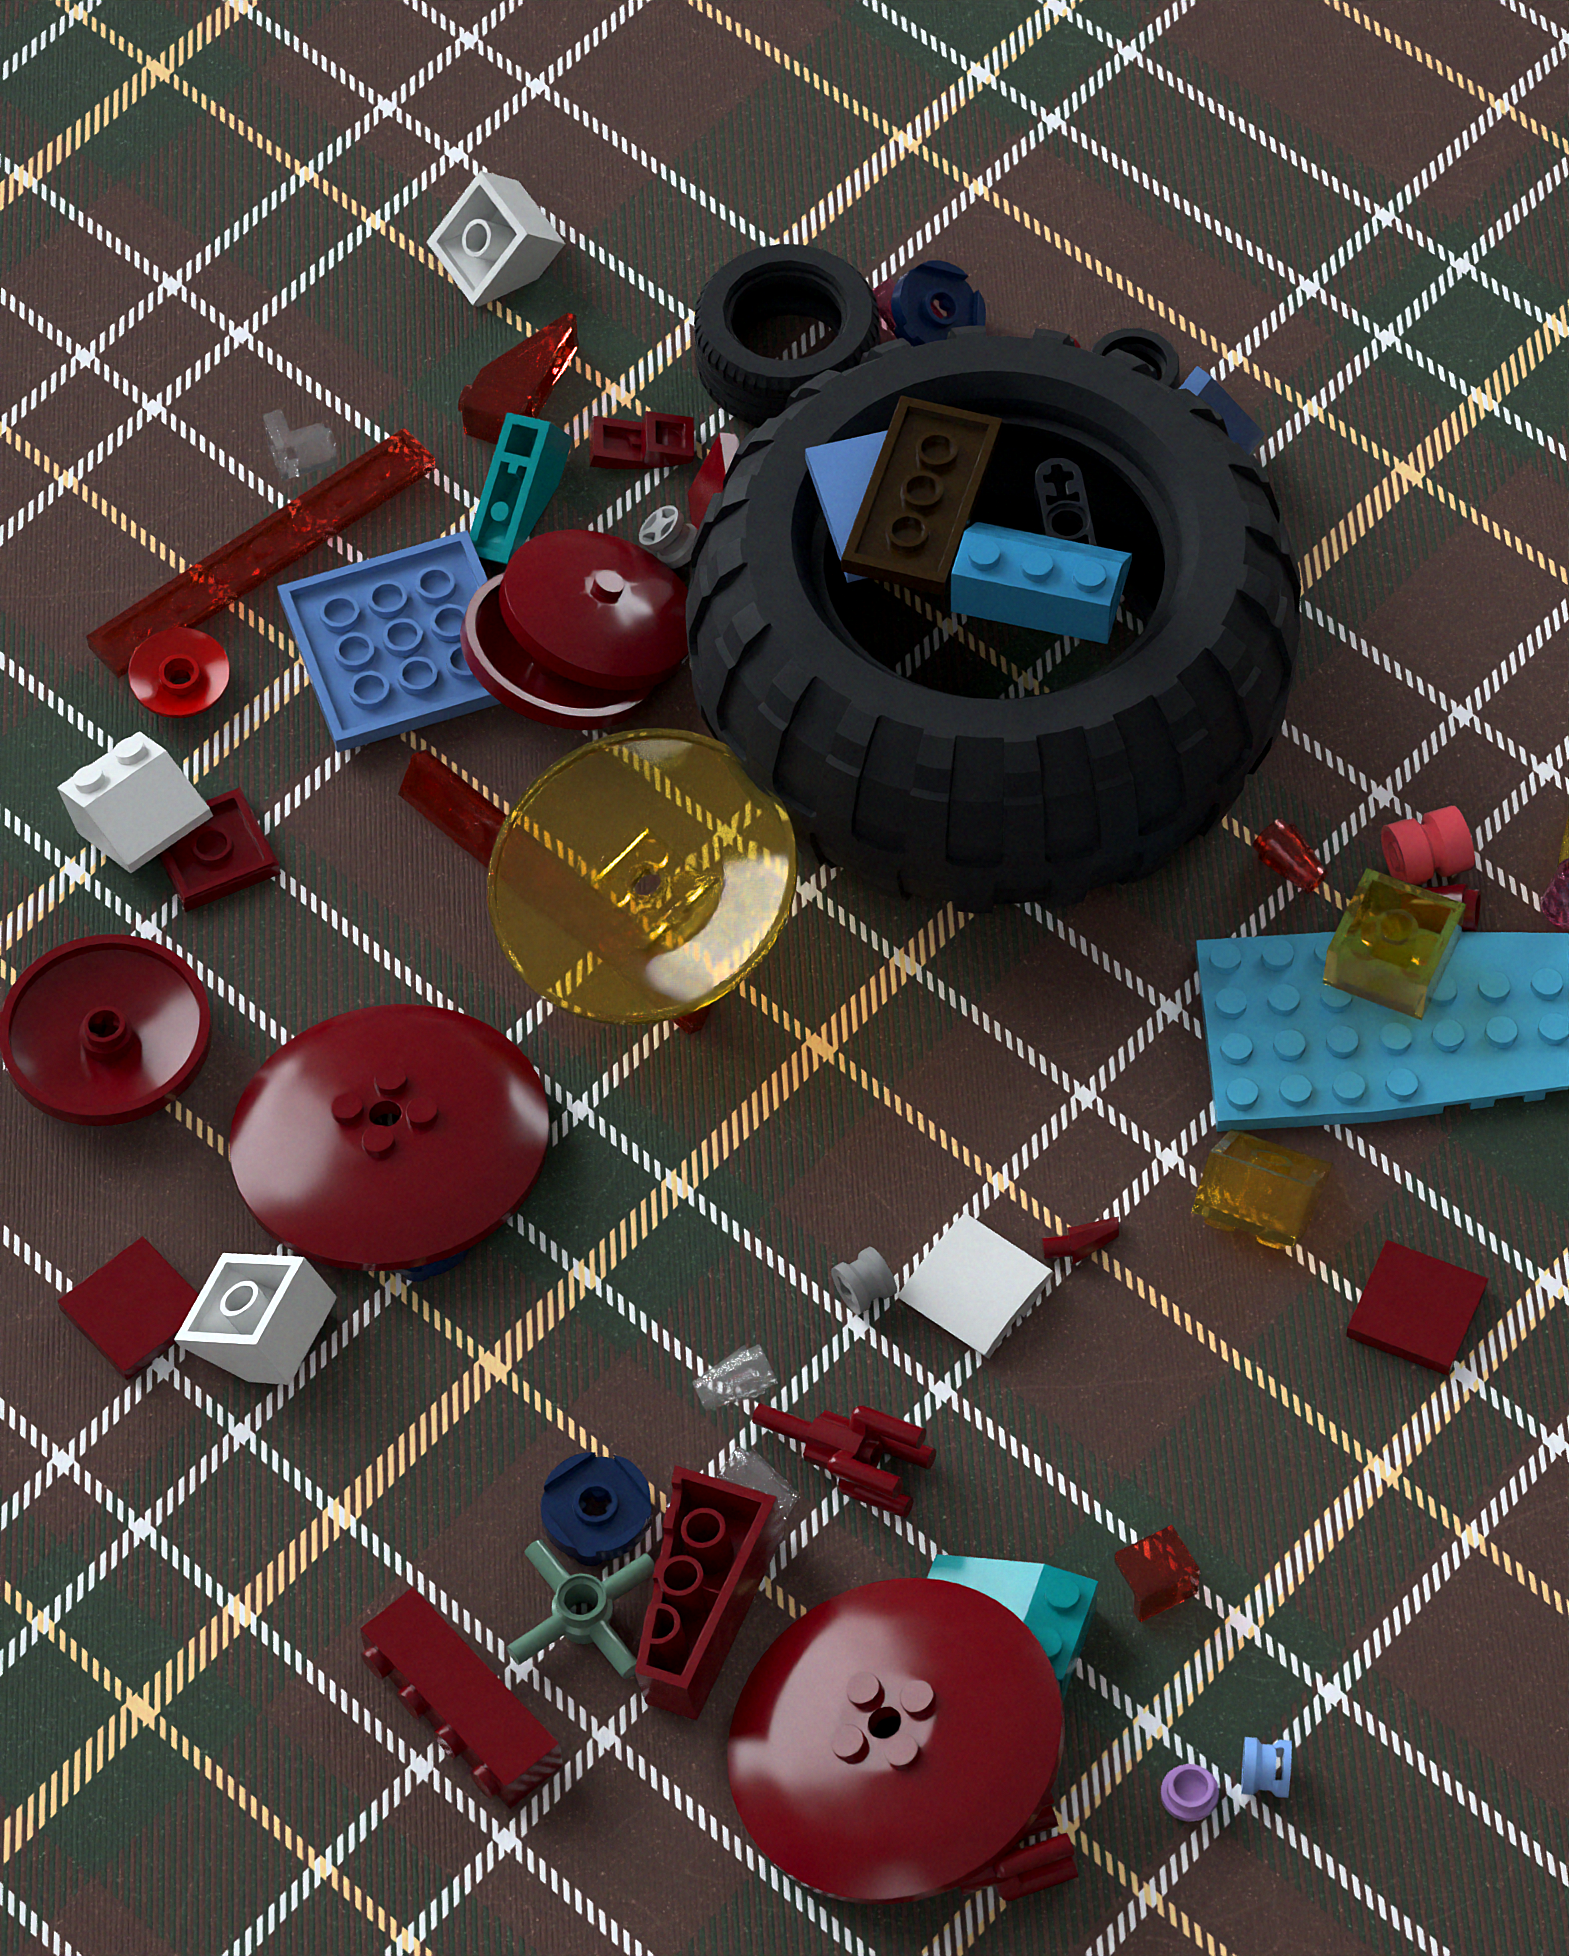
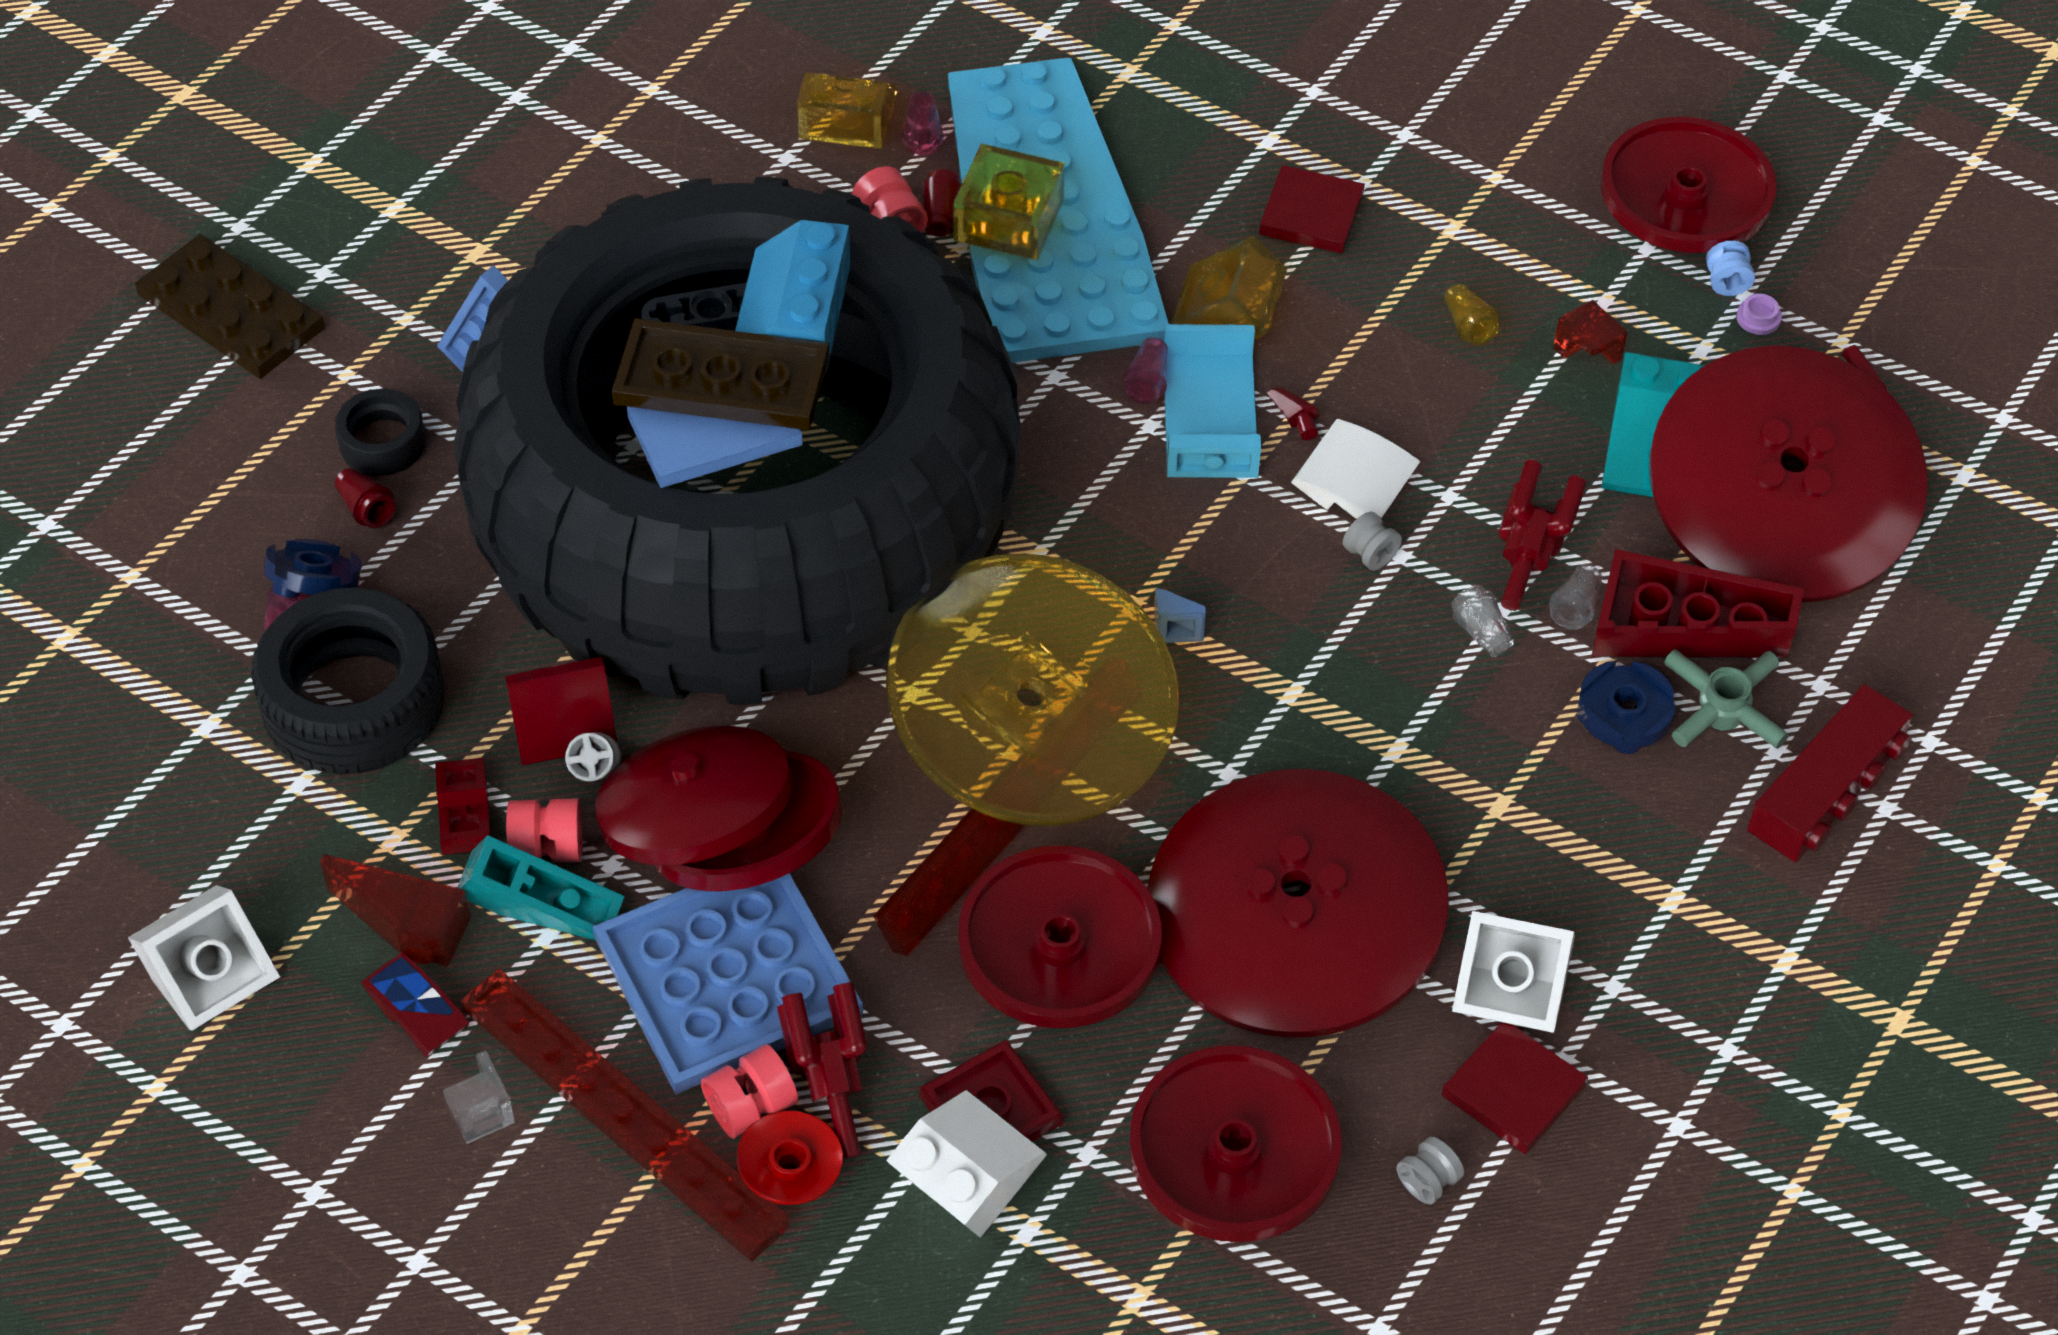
camera: 100 degrees left, 5 degrees down
none -> dark brown plate [135,234,325,380]
none -> slope [361,952,470,1058]
none -> coral wheel [506,798,583,863]
none -> coral wheel [701,1044,798,1139]
none -> dark red plant [777,982,867,1160]
none -> dark red dish [958,846,1162,1028]
none -> clear pink cone [1123,338,1168,404]
none -> medium blue slope [1154,588,1206,643]
none -> medium azure panel [1163,324,1261,478]
none -> light grey wheel [1396,1136,1464,1205]
none -> clear yellow cone [1444,284,1499,345]
none -> dark red dish [1601,117,1777,253]

